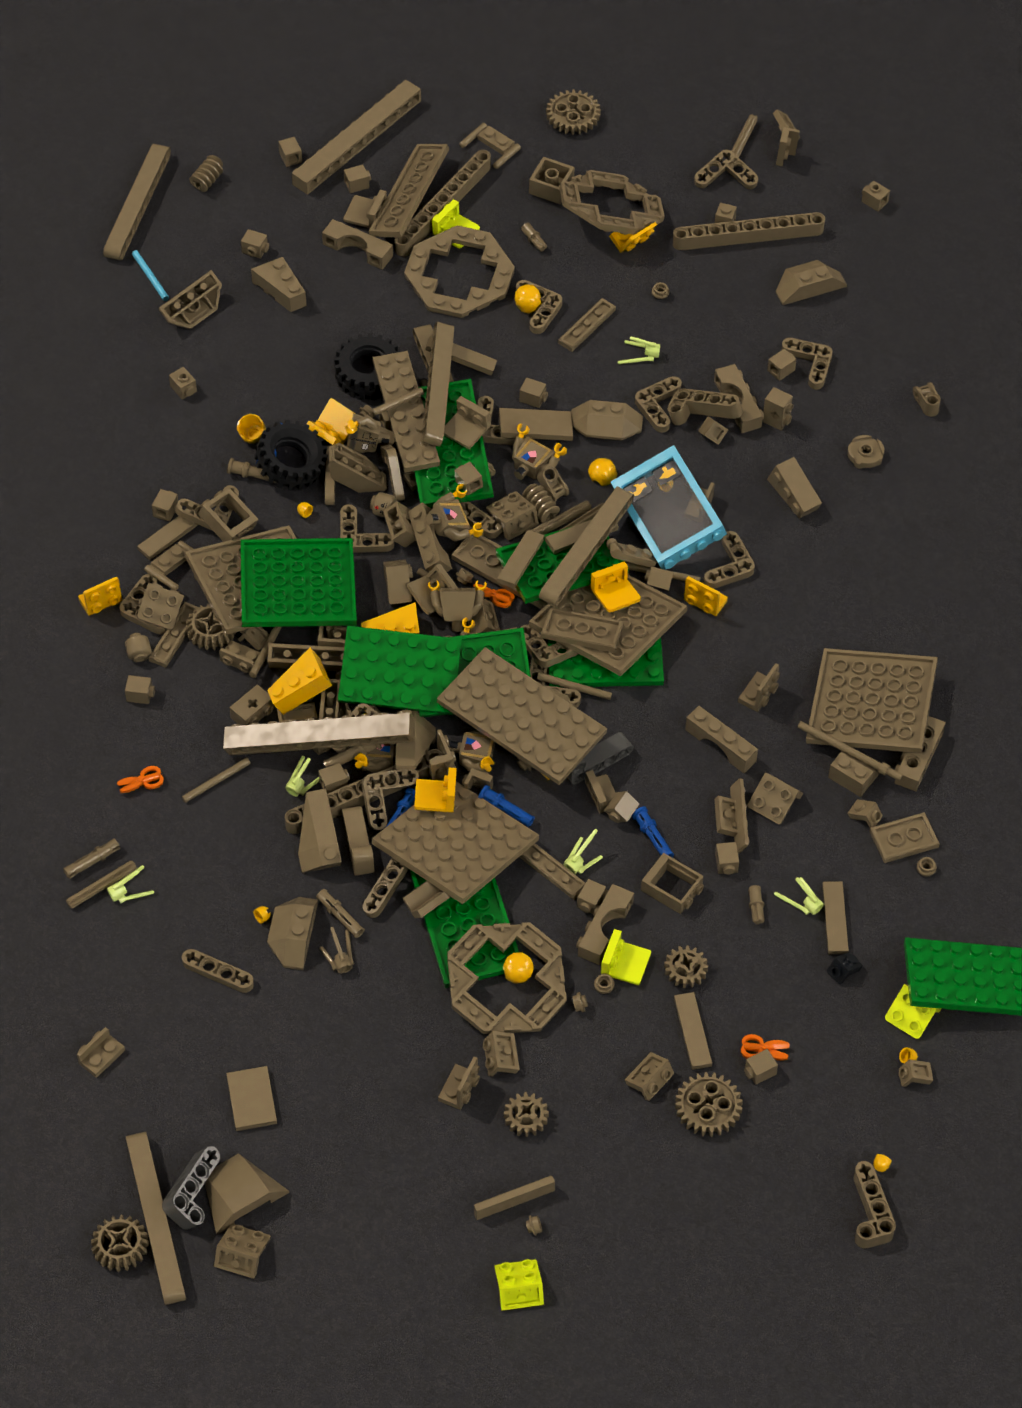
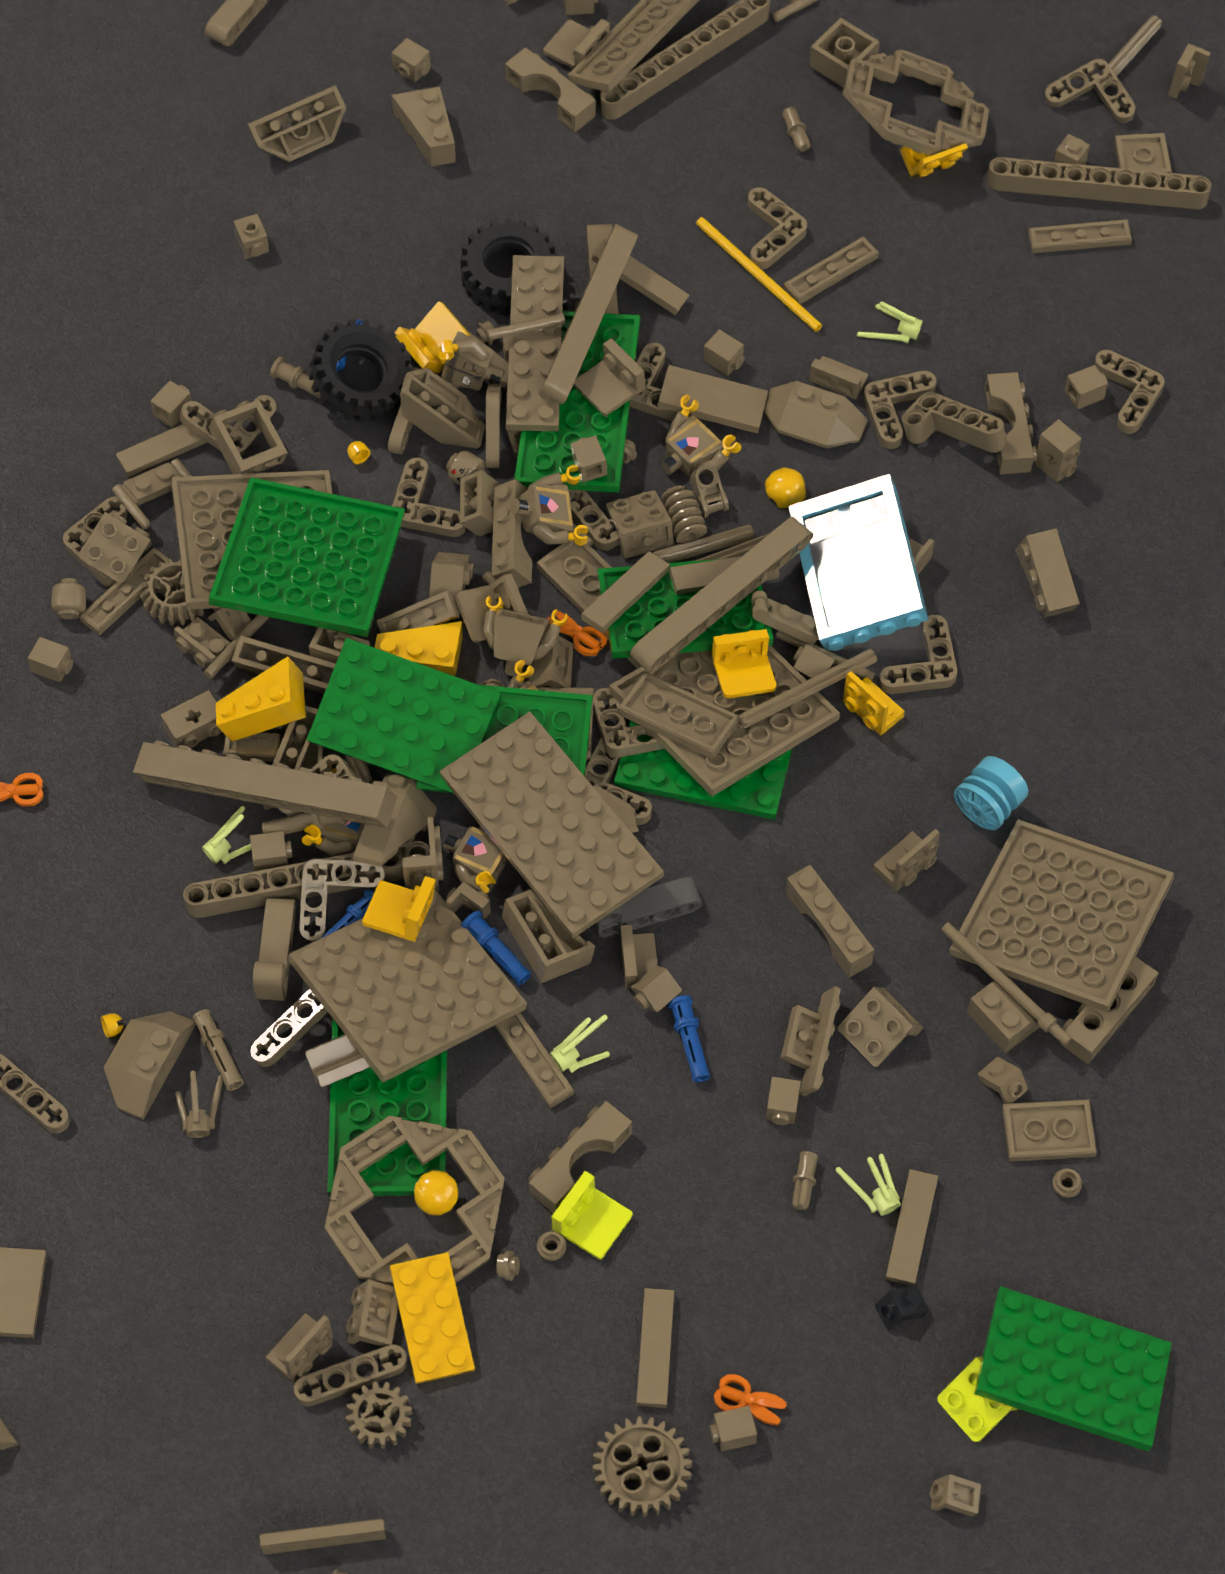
camera: 15 degrees right, 5 degrees up
yellow bracket [78,577,122,616] -> none
medium azure bar [132,250,169,301] -> none
dark tan bar [182,757,251,803] -> none
yellow hair [237,414,266,443] -> none
dark tan wedge [298,789,342,873] -> none
dark tan plate [404,226,515,318] -> none
neon yellow bracket [432,199,480,249] -> none
dark tan plate [456,568,474,585] -> none
yellow hair [515,284,541,313] -> none
dark tan bar [537,672,612,700] -> none
dark tan brick [577,879,606,914] -> none
dark tan bracket [625,1052,674,1101] -> none
dark tan window [641,853,704,914] -> none
dark tan plate [652,282,669,299] -> none
dark tan gear [664,945,708,988] -> none
dark tan panel [699,416,728,445] -> none
dark tan plate [773,110,800,140] -> none
dark tan wedge [776,260,847,305] -> none
dark tan plate [847,435,884,469] -> none
yellow hinge [899,1047,918,1063] -> none
none -> dark tan beam [294,1345,407,1407]
none -> dark tan plate [377,591,459,633]
none -> yellow plate [390,1252,475,1384]
none -> dark tan wedge [502,890,595,983]
none -> yellow piece [696,217,822,332]
none -> dark tan axle [739,649,877,728]
none -> dark tan panel [809,356,868,399]
none -> medium azure wheel [954,756,1029,830]
none -> dark tan tile [1028,220,1132,253]
none -> dark tan plate [1114,133,1172,173]

